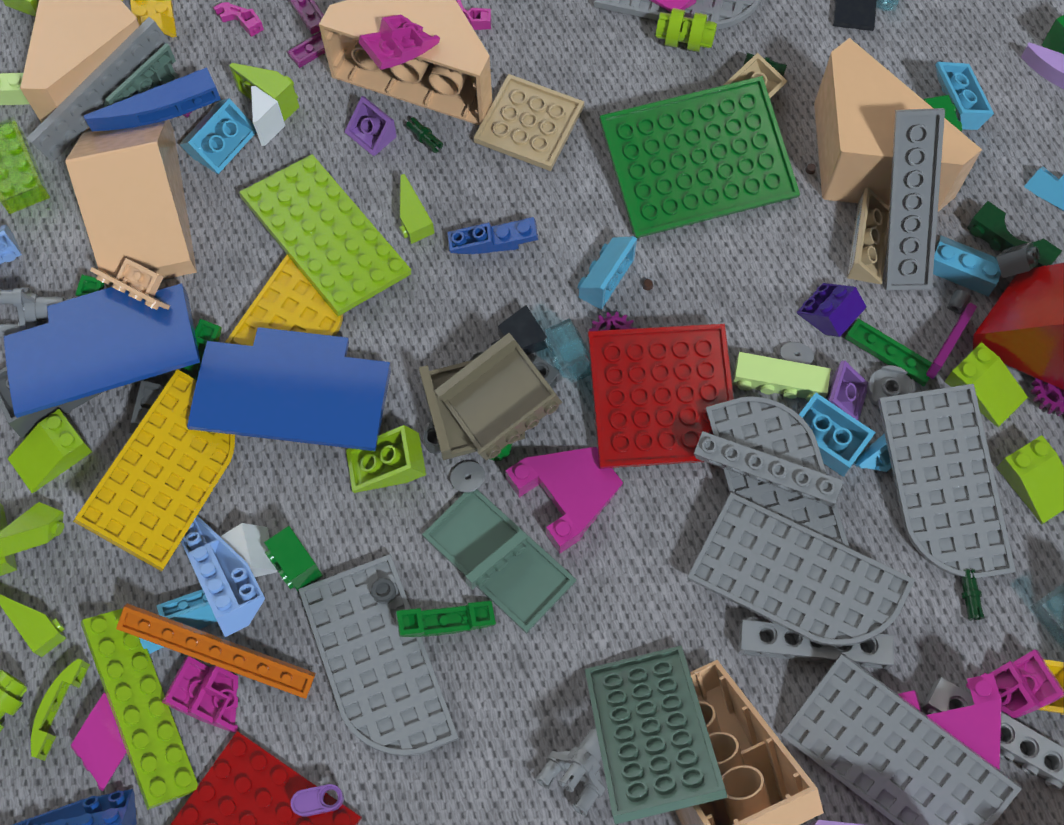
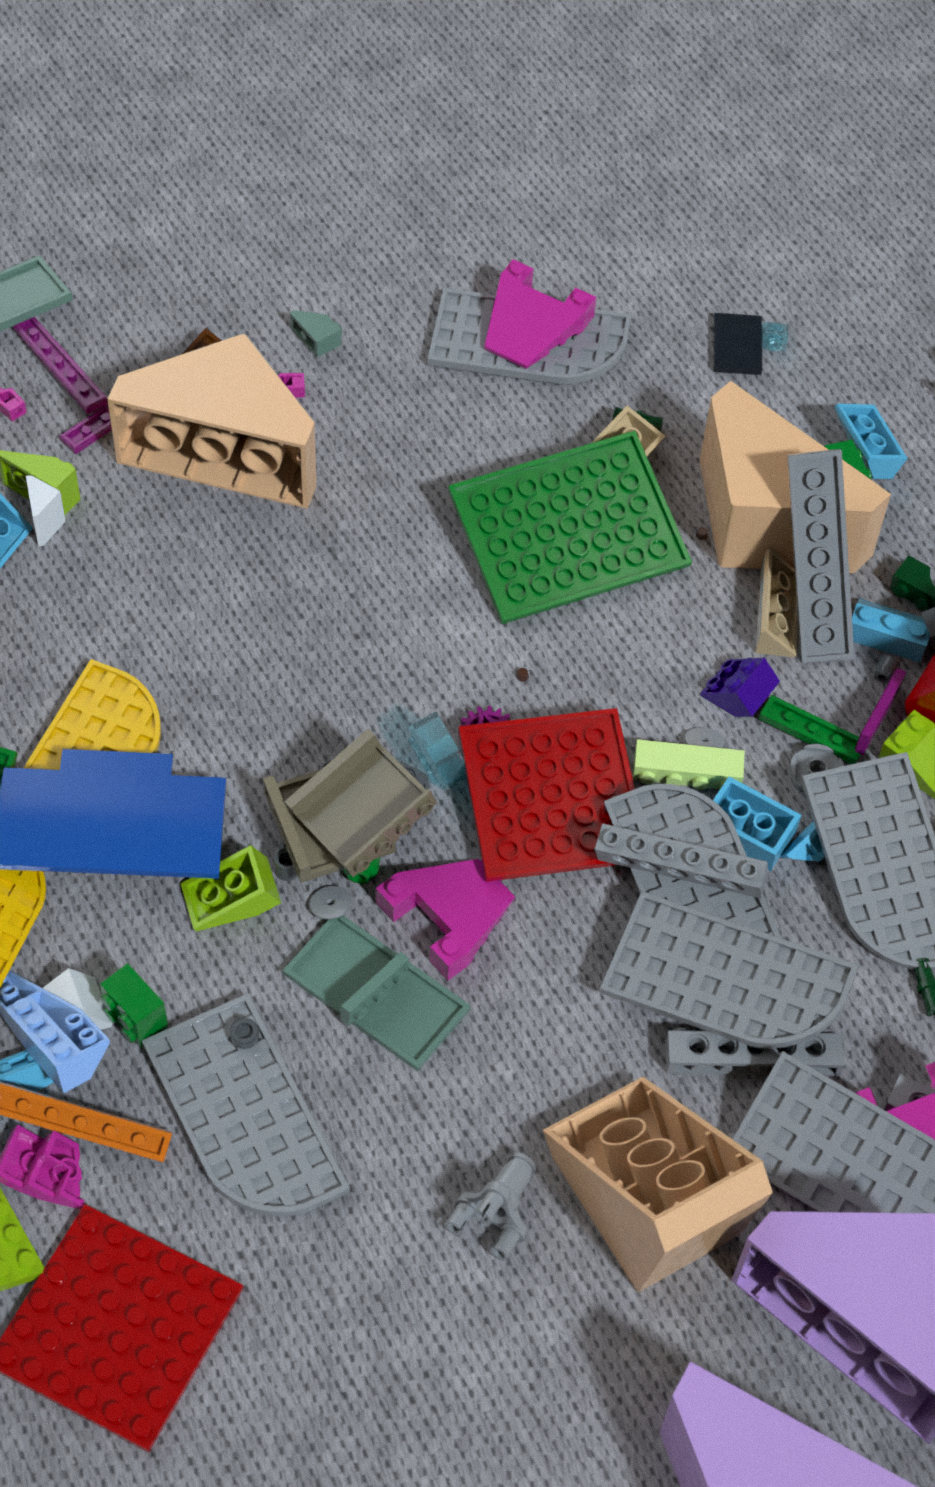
camera: 10 degrees left, 10 degrees down
lime plate [239,154,411,316] -> none
medium lavender piece [291,784,344,817] -> none
medium lavender slope [345,96,397,156] -> none
dark pink slope [359,14,440,70] -> none
green slope [396,600,496,637] -> none
lime slope [399,174,435,244] -> none
dark green pin [406,117,443,153] -> none
blue slope [448,217,538,254] -> none
tan plate [474,74,584,171] -> none
black torso [491,305,548,355] -> none
medium azure slope [577,236,637,310] -> none
sand green plate [585,645,727,825] -> none
lime piece [655,8,717,52] -> none
medium lavender slope [827,360,868,421] -> none

